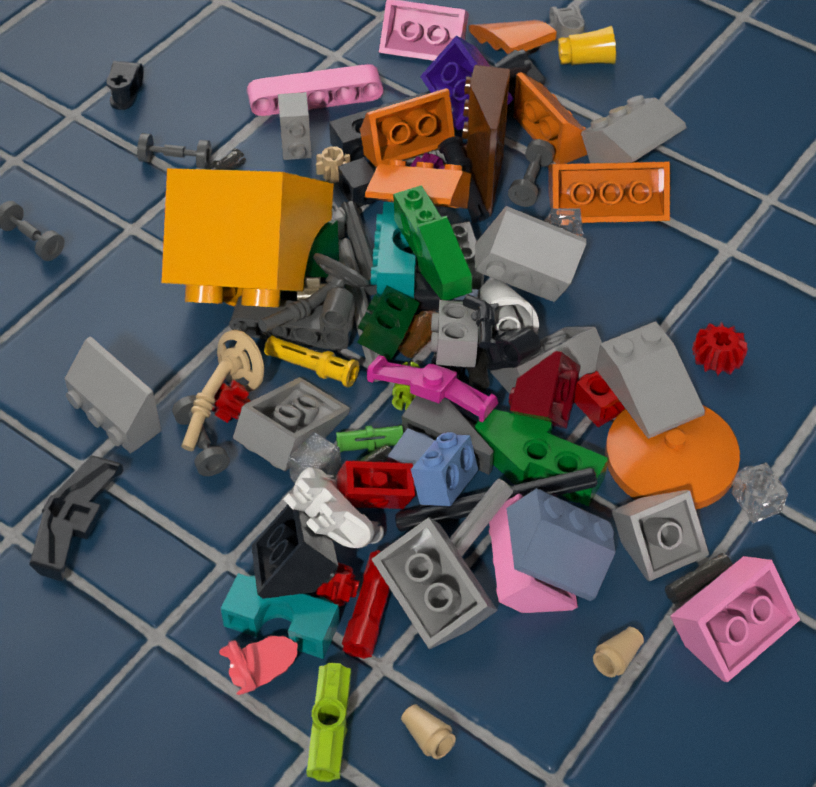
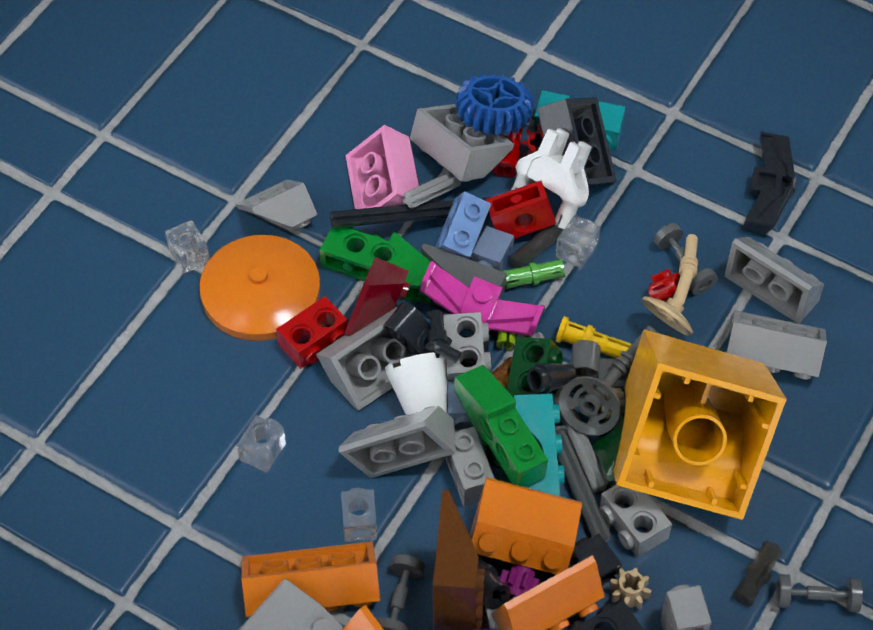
camera: 175 degrees right, 5 degrees up
coral piece [219,636,298,695] -> none
light grey slope [233,377,350,472] -> none
lime piece [306,663,351,782] -> none
tan cone [401,704,456,759] -> none
sand blue slope [506,488,616,601] -> none
tan cone [593,627,644,677] -> none
light grey slope [596,321,705,439] -> none
clear smoke piece [665,553,733,605] -> none
bright pink slope [670,556,800,682] -> none
red gear [692,322,748,376] -> none
none -> clear brick [237,415,286,473]
none -> blue gear [455,73,533,137]
none -> black cone [527,363,576,394]
none -> light grey slope [726,310,827,379]

